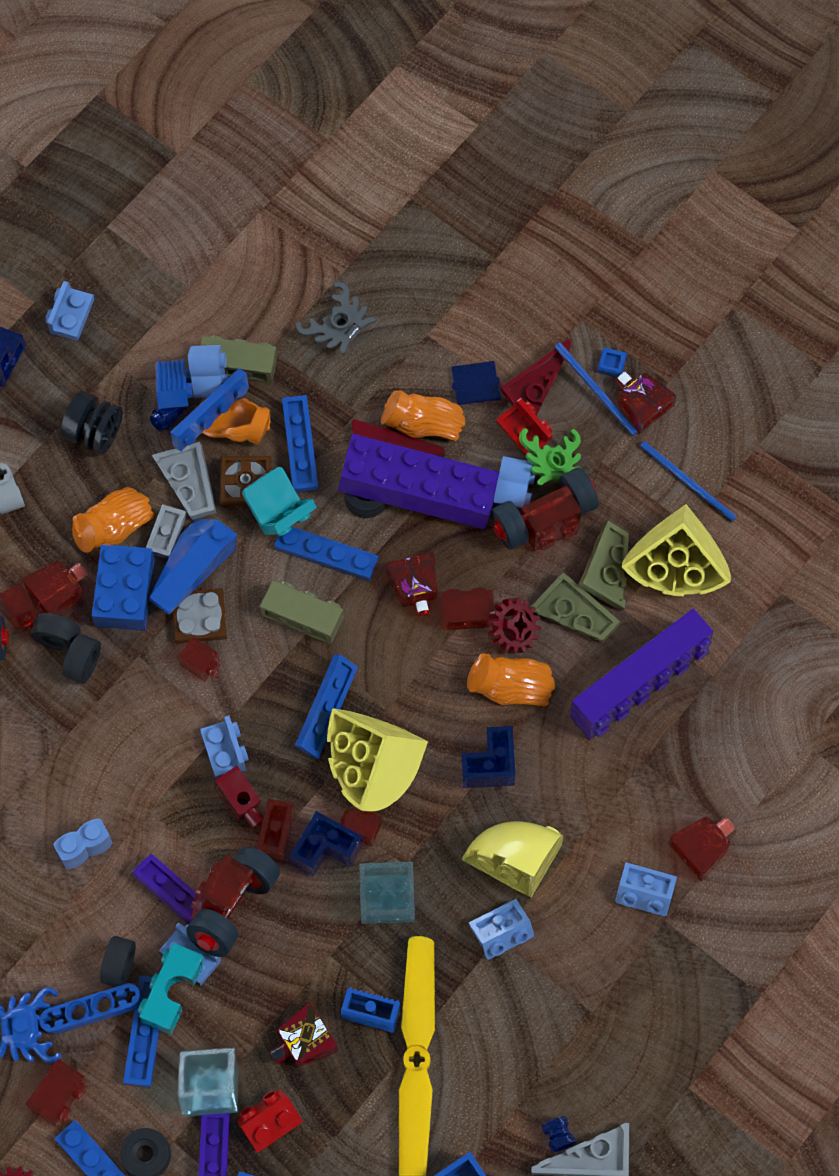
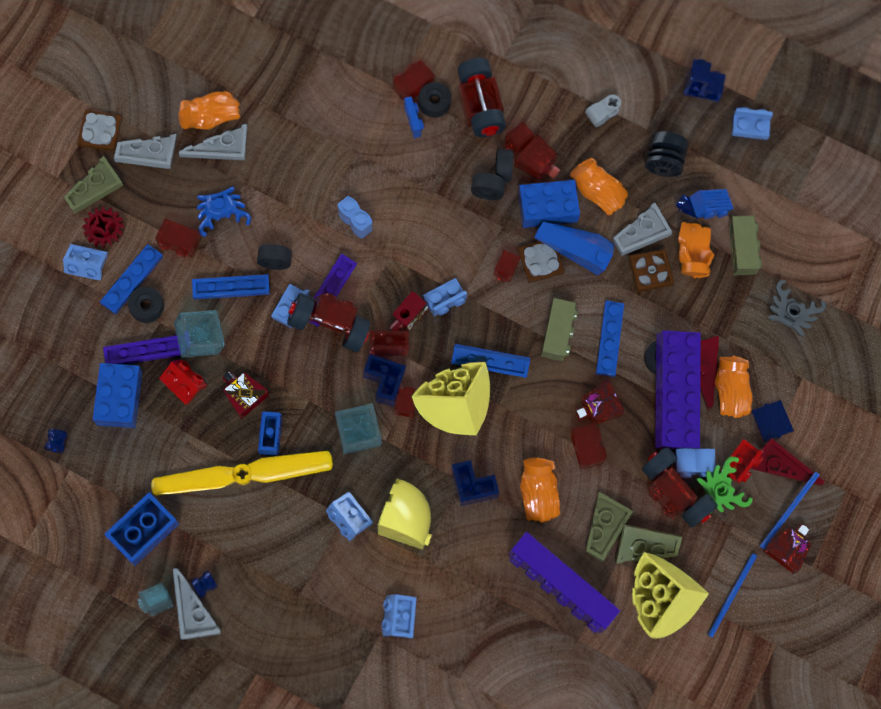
camera: 70 degrees right, 5 degrees up
blue beam [39,984,143,1035] -> none
teal arch [138,943,205,1035] -> none
light grey plate [146,504,187,559] -> none
blue plate [171,368,249,452] -> none
medium blue brick [188,345,230,398] -> none
teal bracket [242,467,317,536] -> none
blue plate [282,395,318,493] -> none
dark red gear [487,598,541,654] -> none
blue tile [597,347,627,378] -> none
clear red torso [668,816,735,882] -> none

